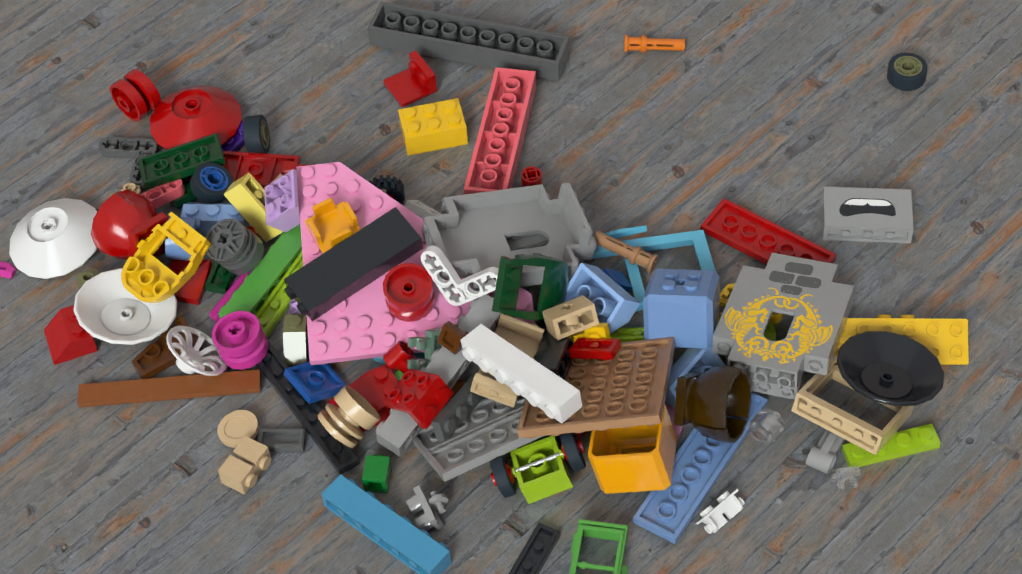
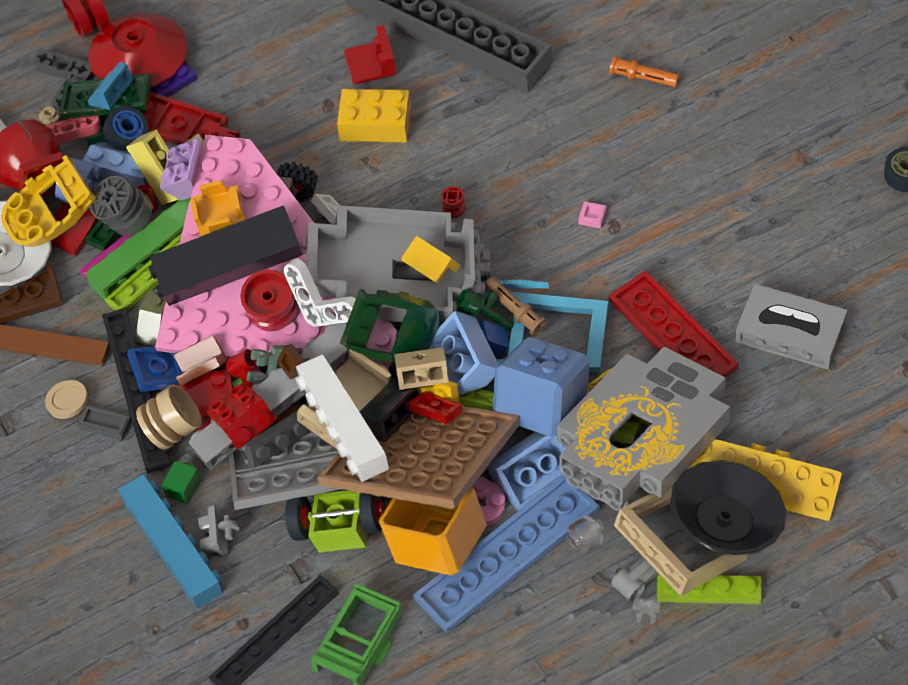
camera: 20 degrees right, 5 degrees up
white wheel [166,326,227,376] -> none
dark pink wheel [212,311,269,369] -> none
tan piece [218,436,272,495] -> none
black wheel [243,115,270,154] -> none
coral brick [464,67,536,195] -> none
dark brown plate [674,366,751,443] -> none
white hinge [696,489,745,534] -> none
none -> dark azure panel [88,62,133,110]
none -> panel [174,335,227,386]
none -> yellow panel [401,236,461,283]
none -> dark green piece [456,289,514,330]
none -> bright pink tile [578,201,607,229]

